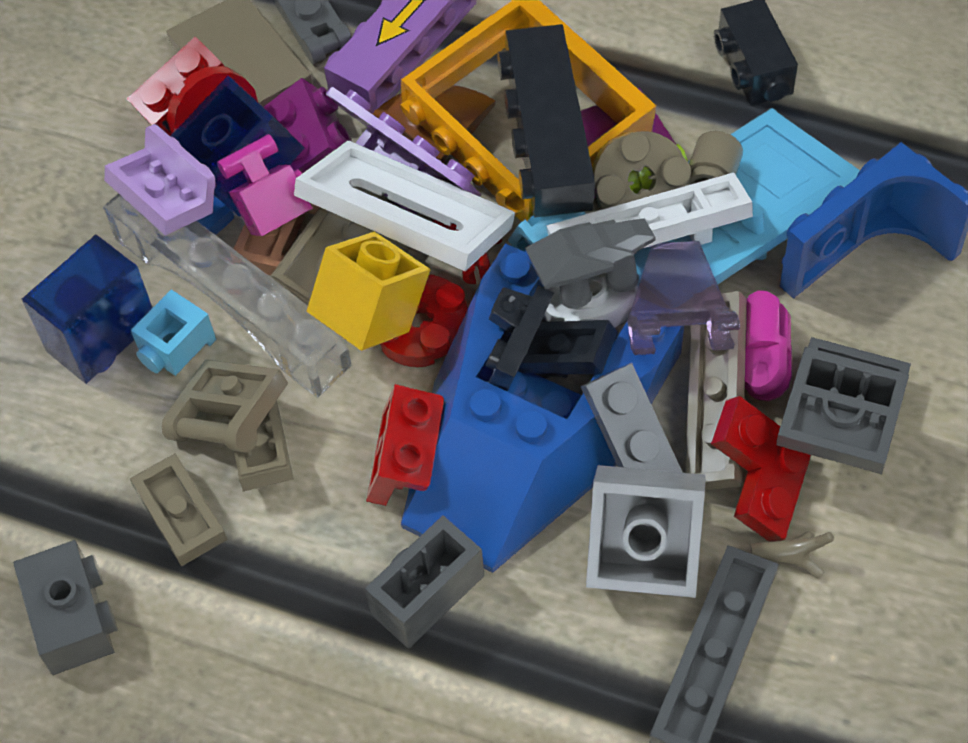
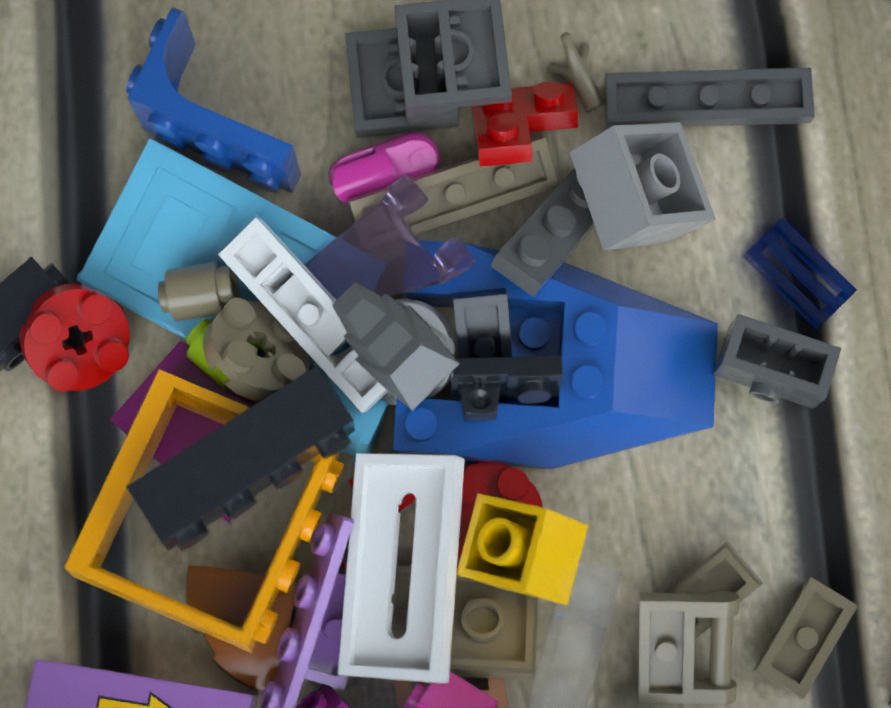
camera: 120 degrees left, 20 degrees up
red bracket [366,384,444,506] -> none
none -> red plate [20,283,130,392]
none -> clear blue tile [743,217,857,329]

